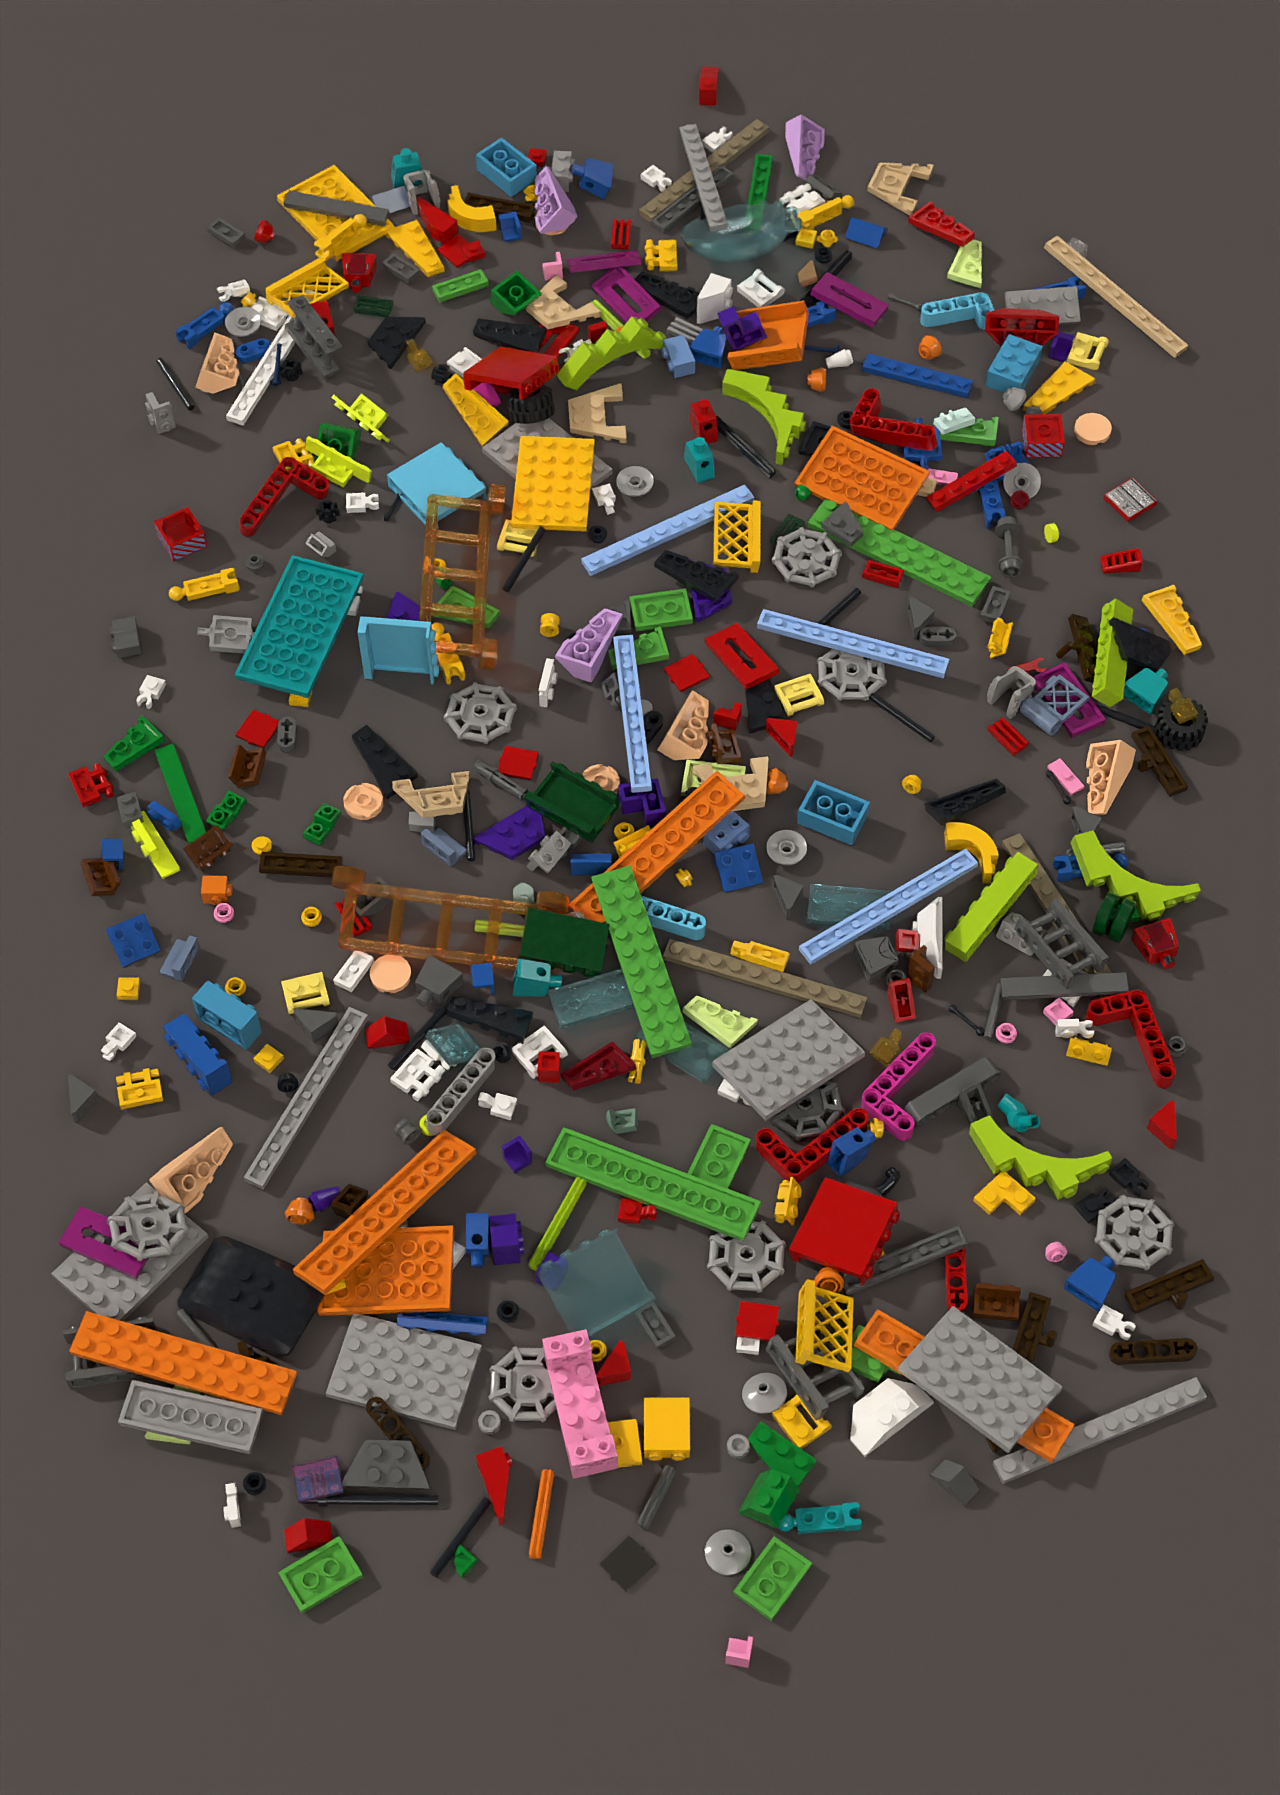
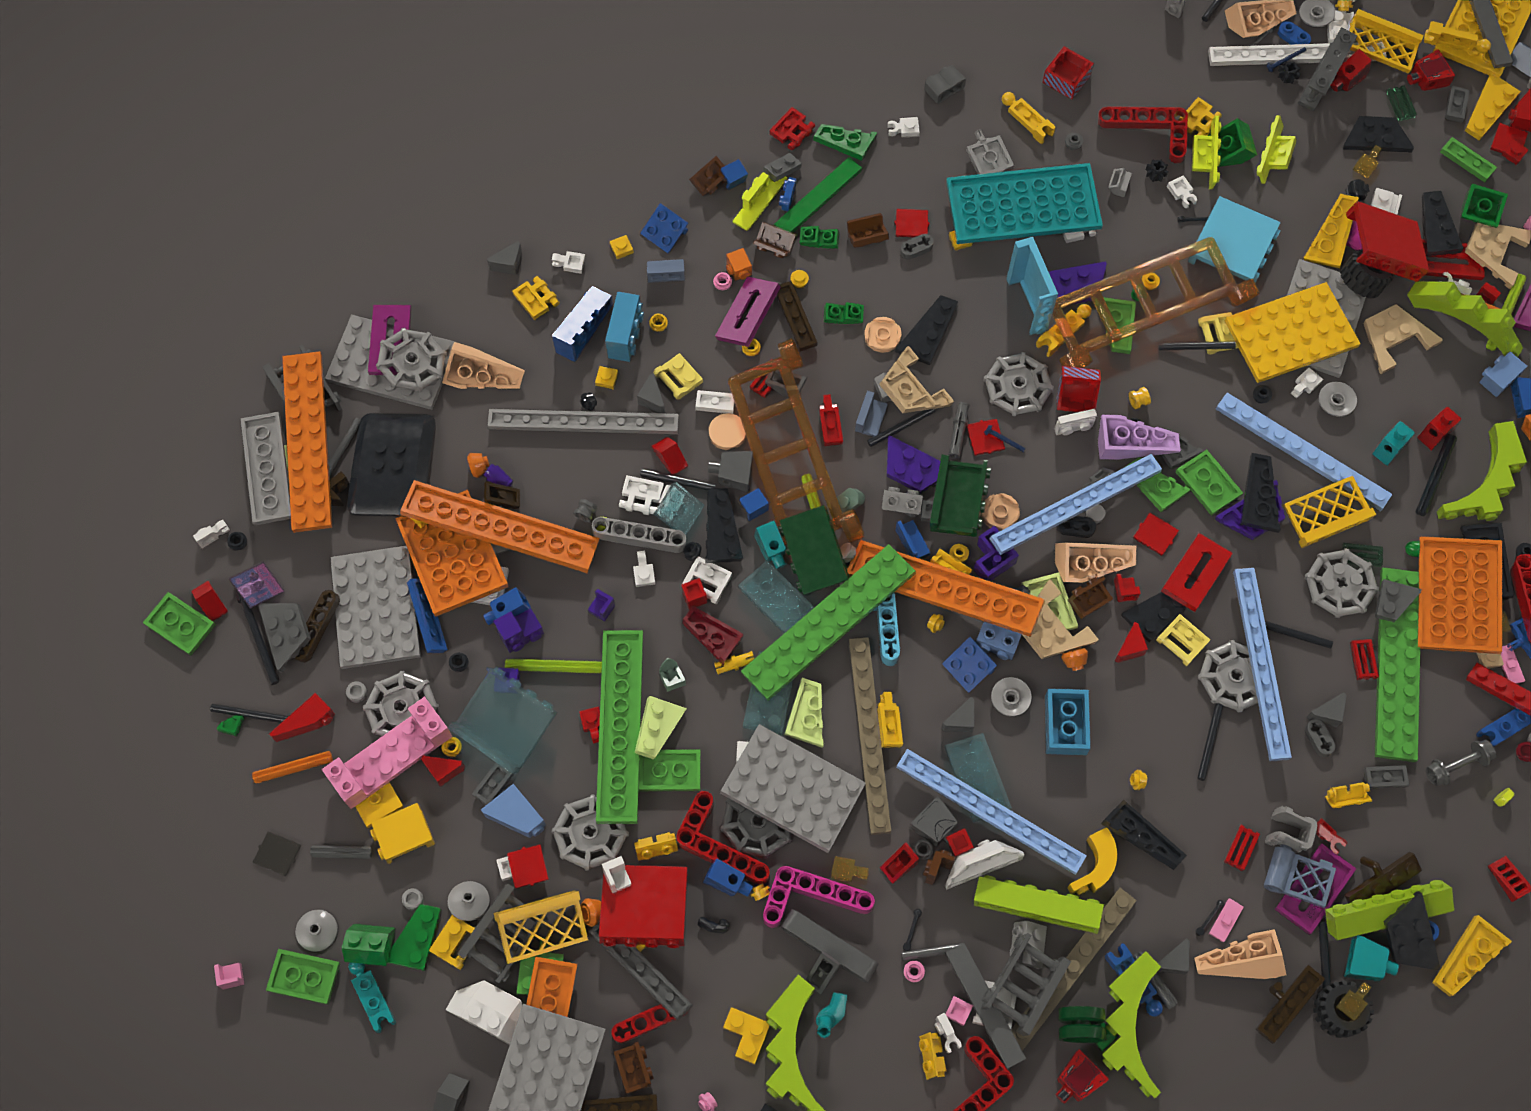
camera: 65 degrees right, 10 degrees up
none -> medium blue slope [481,784,546,838]
none -> white panel [602,856,631,893]
none -> yellowish green wing [635,696,687,759]
none -> magenta piece [715,277,781,347]
none -> red hinge [819,394,843,446]
none -> dark blue piece [984,425,1025,452]
none -> red container [1056,366,1101,412]

